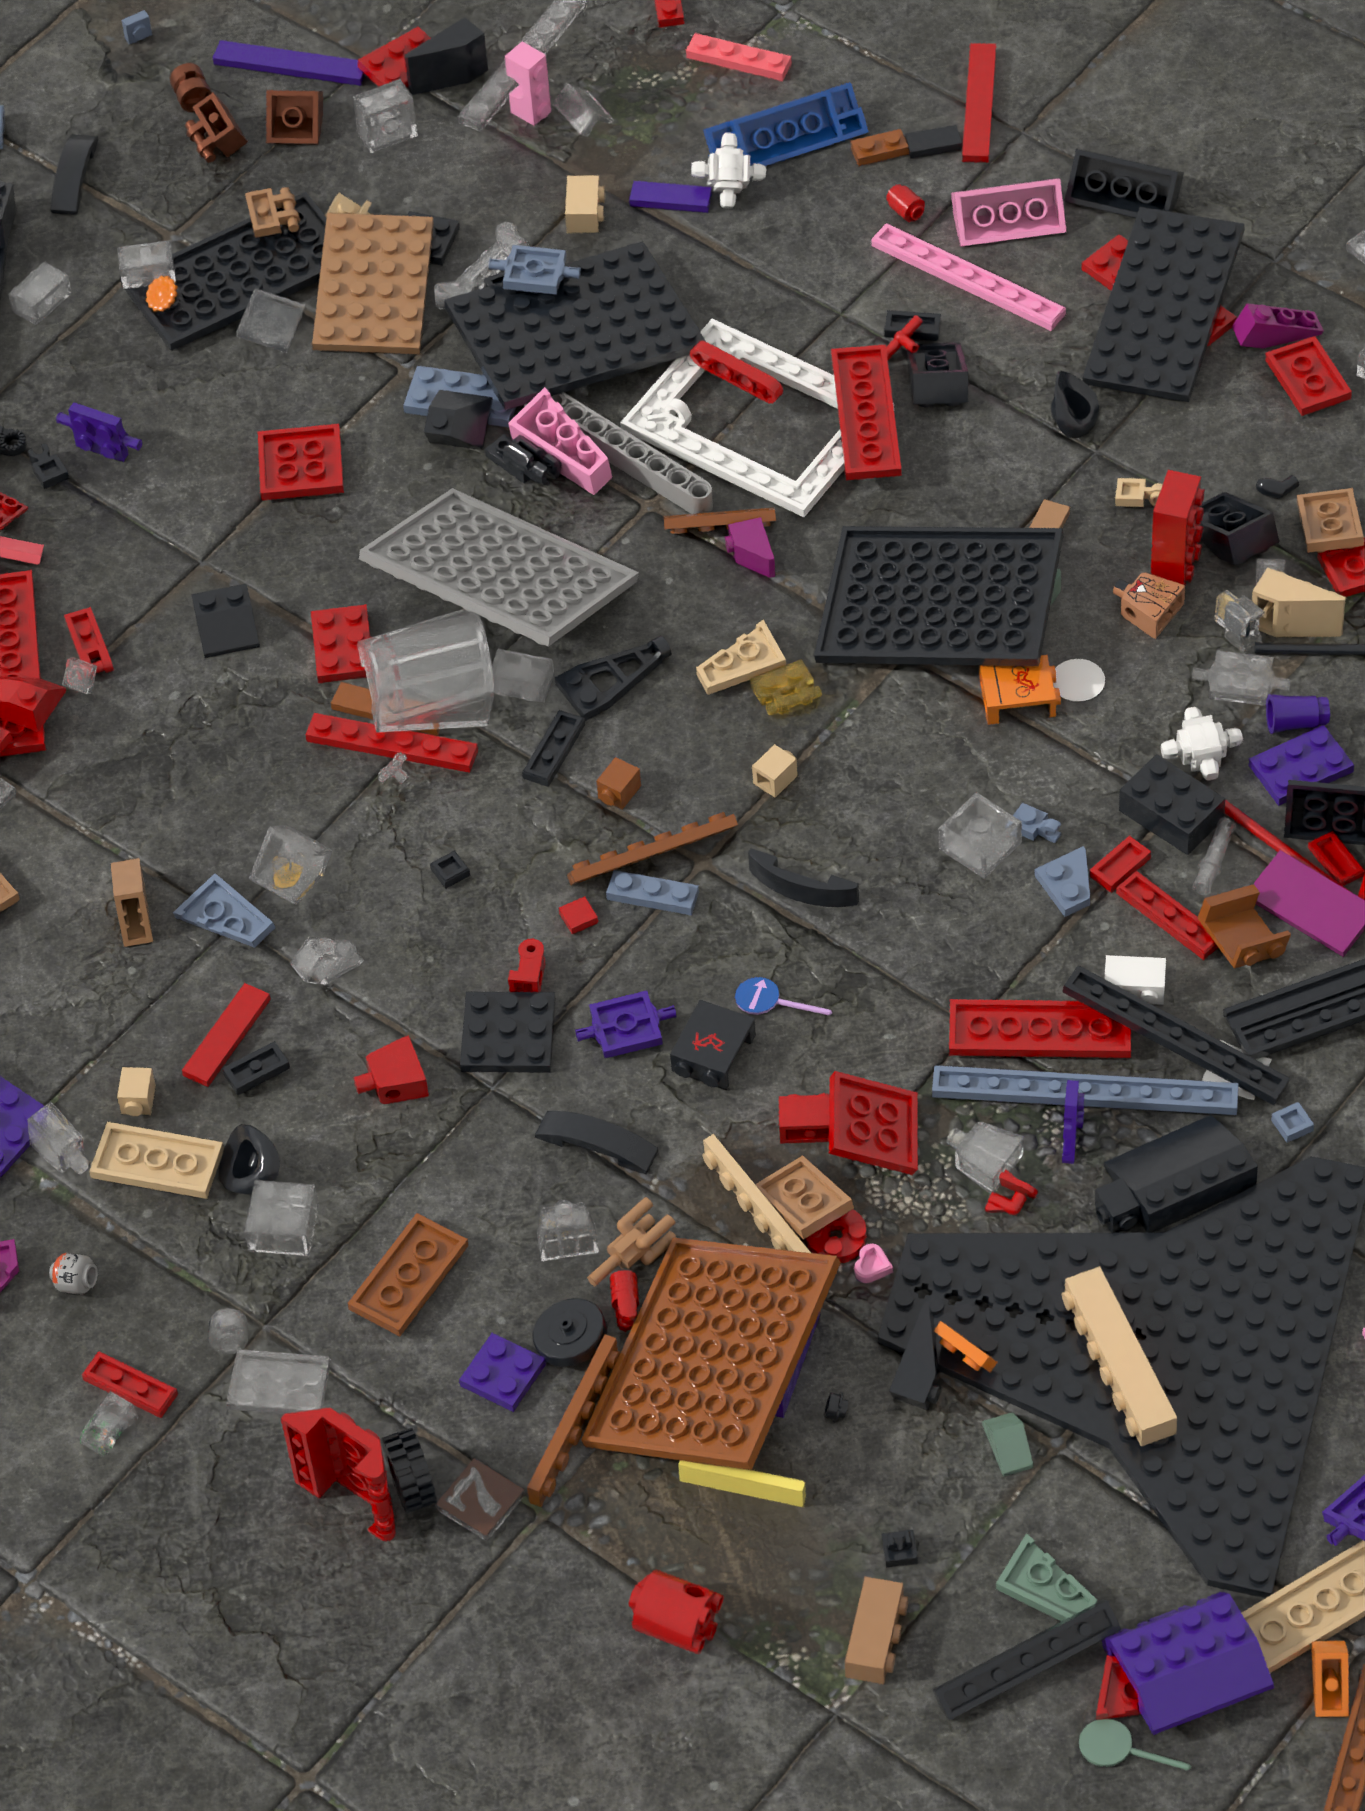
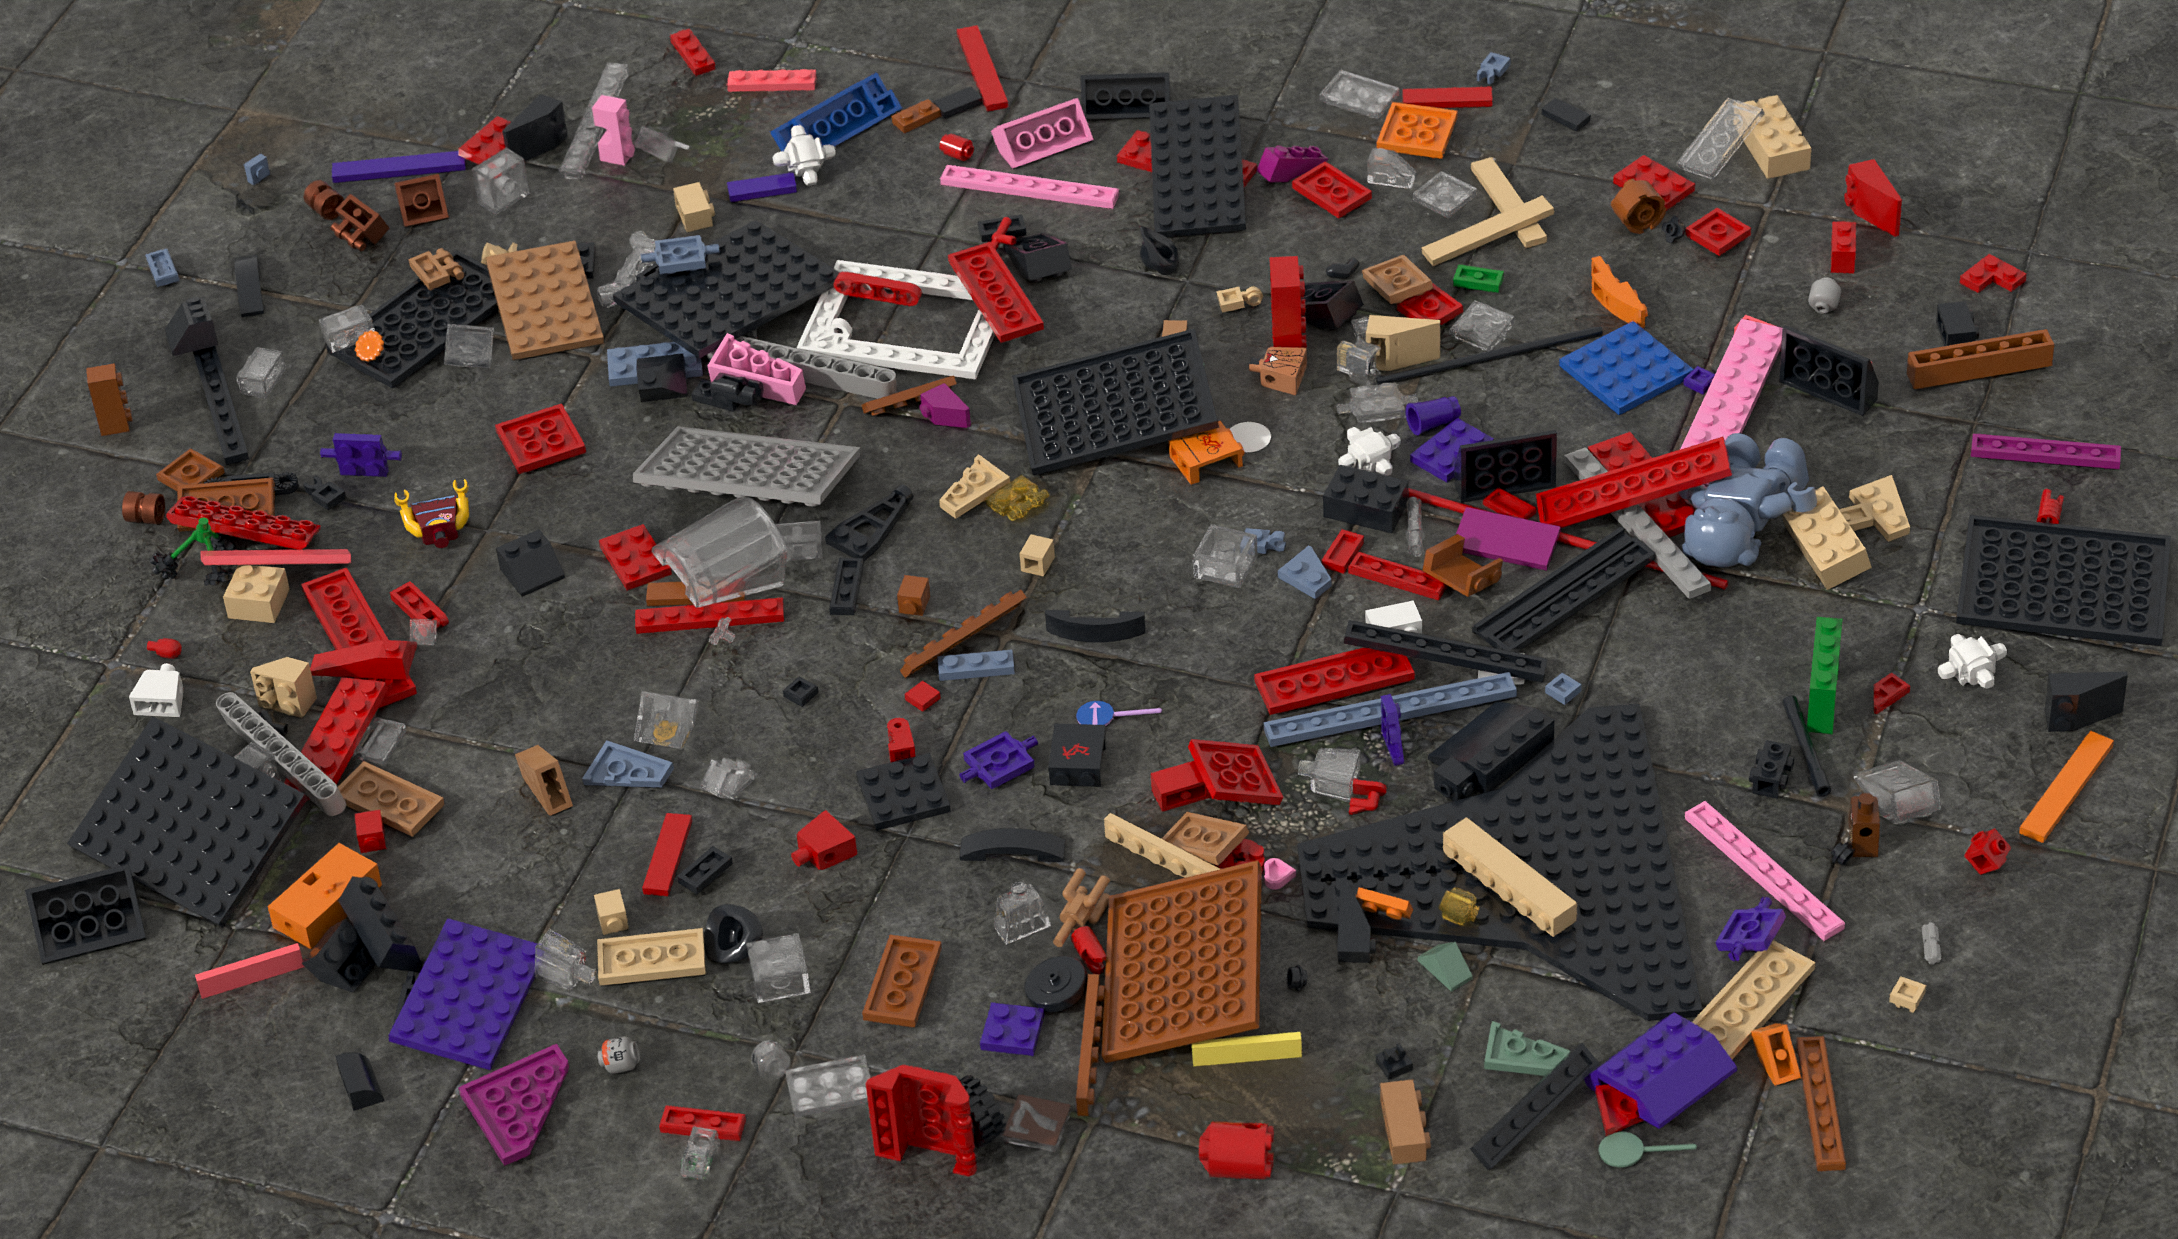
camera: 20 degrees left, 10 degrees down
none -> torso [394,479,469,548]
none -> clear yellow head [1438,887,1480,926]

